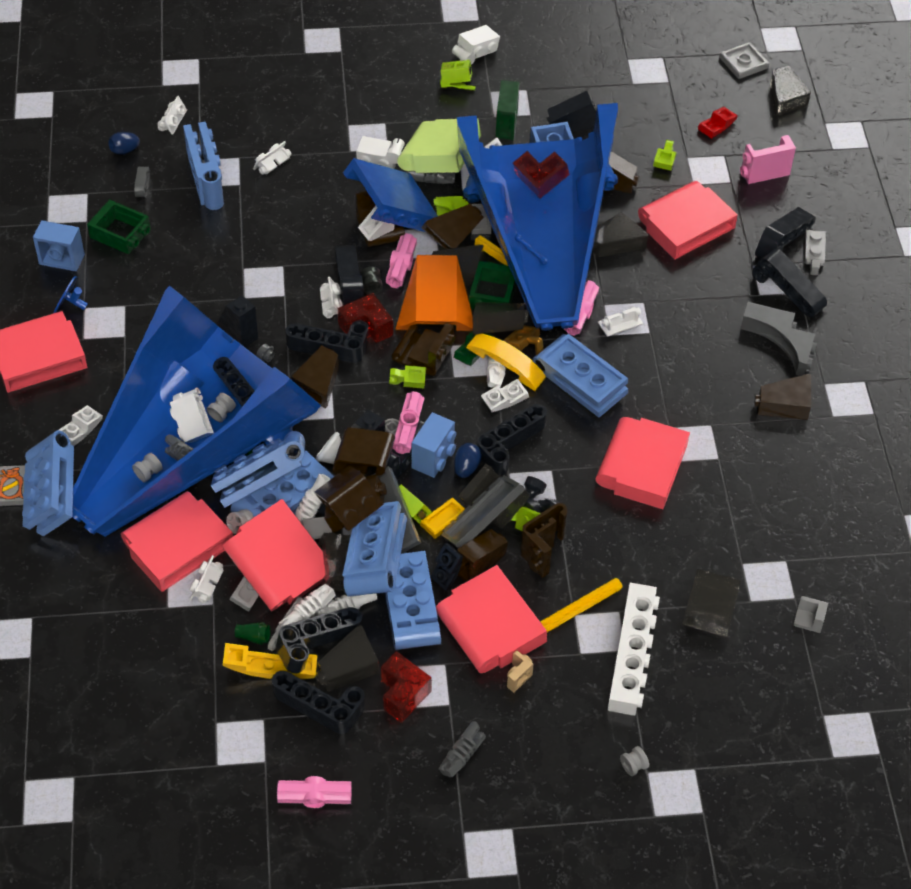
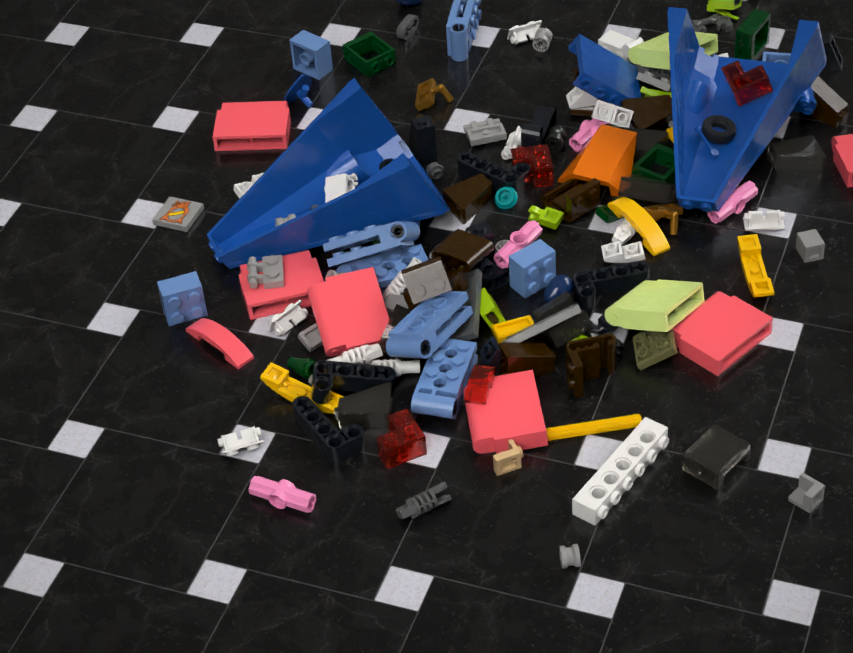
camera: 30 degrees right, 10 degrees down
medium blue hinge [22,430,74,536] -> none
medium blue hinge [533,334,628,417] -> none
none -> medium blue brick [157,271,208,326]
none -> coral slope [186,318,254,369]
none -> white hinge [217,426,264,456]
none -> light grey plate [247,255,284,289]
none -> pearl gold plate [415,78,453,111]
none -> light grey plate [463,118,507,146]
none -> clear red slope [464,365,496,405]
none -> teal hat [495,186,518,209]
none -> light grey wheel [532,28,553,52]
none -> white slope [591,100,634,129]
none -> yellowish green piece [605,279,705,332]
none -> olive tile [633,328,678,370]
none -> light grey plate [636,71,671,92]
none -> dark grey helmet [691,13,733,33]
none -> black tyre [702,115,736,144]
none -> yellow slope [737,234,775,297]
none -> light grey panel [796,229,825,263]

